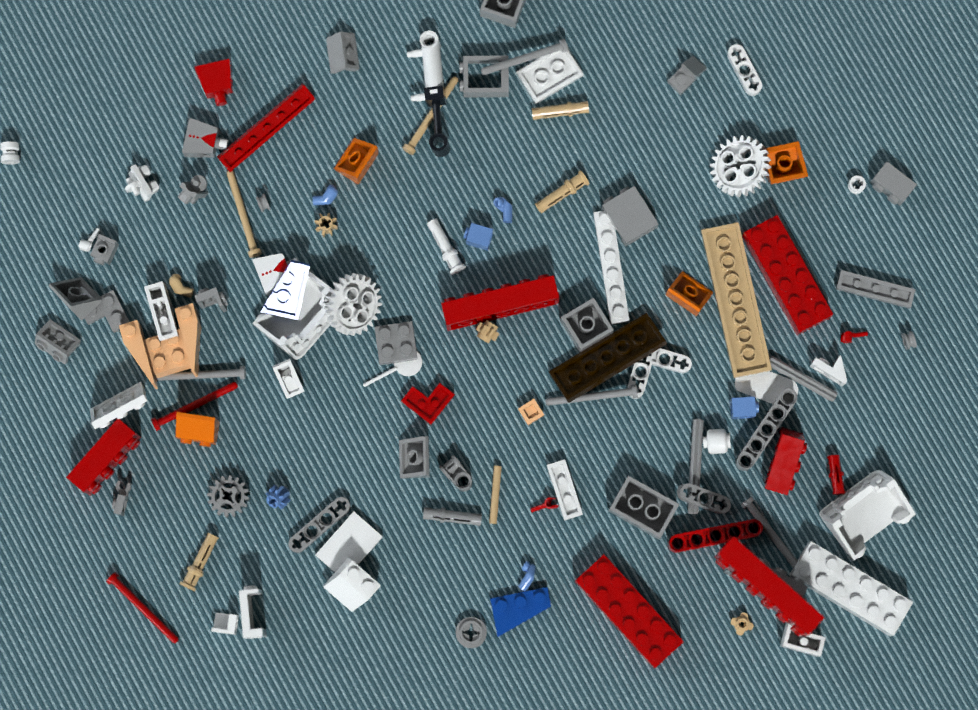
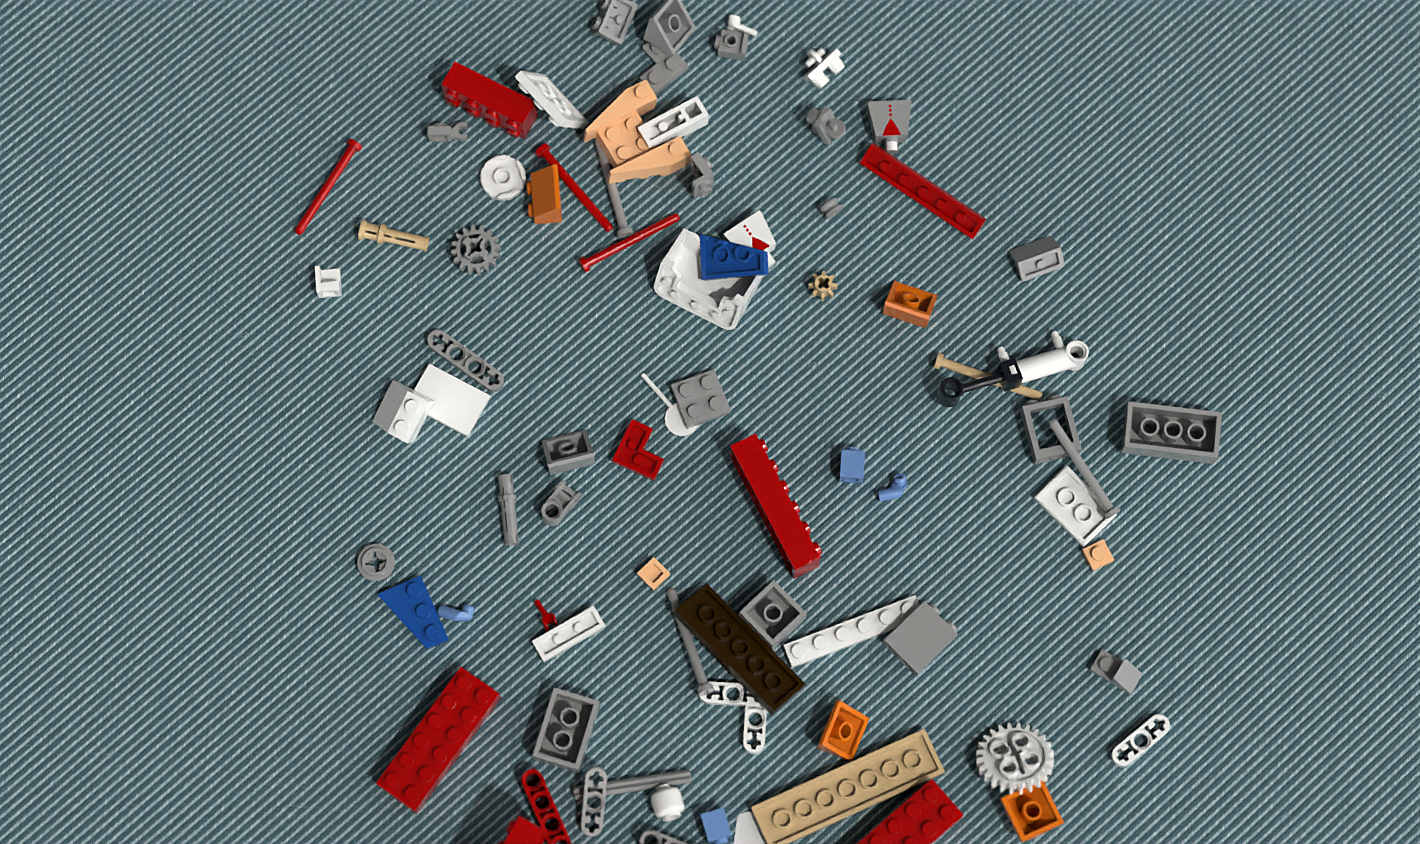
camera: 75 degrees right, 5 degrees down
tan arm [169,274,194,298] -> none
red torso [194,59,233,106] -> none
tan bar [227,171,262,258] -> none
white panel [239,585,267,639] -> none
medium blue gear [266,484,290,509] -> none
white slope [272,359,304,399] -> none
medium blue arm [313,185,338,206] -> none
white gear [324,273,382,336] -> none
white pin [427,218,466,275] -> none
tan gear [475,320,499,344] -> none
tan bar [489,466,502,524] -> none
tan pin [532,101,589,120] -> none
tan pin [535,170,590,214] -> none
none -> white tile [480,155,526,201]
none -> red bar [578,213,680,273]
none -> light nougat plate [1082,539,1114,572]

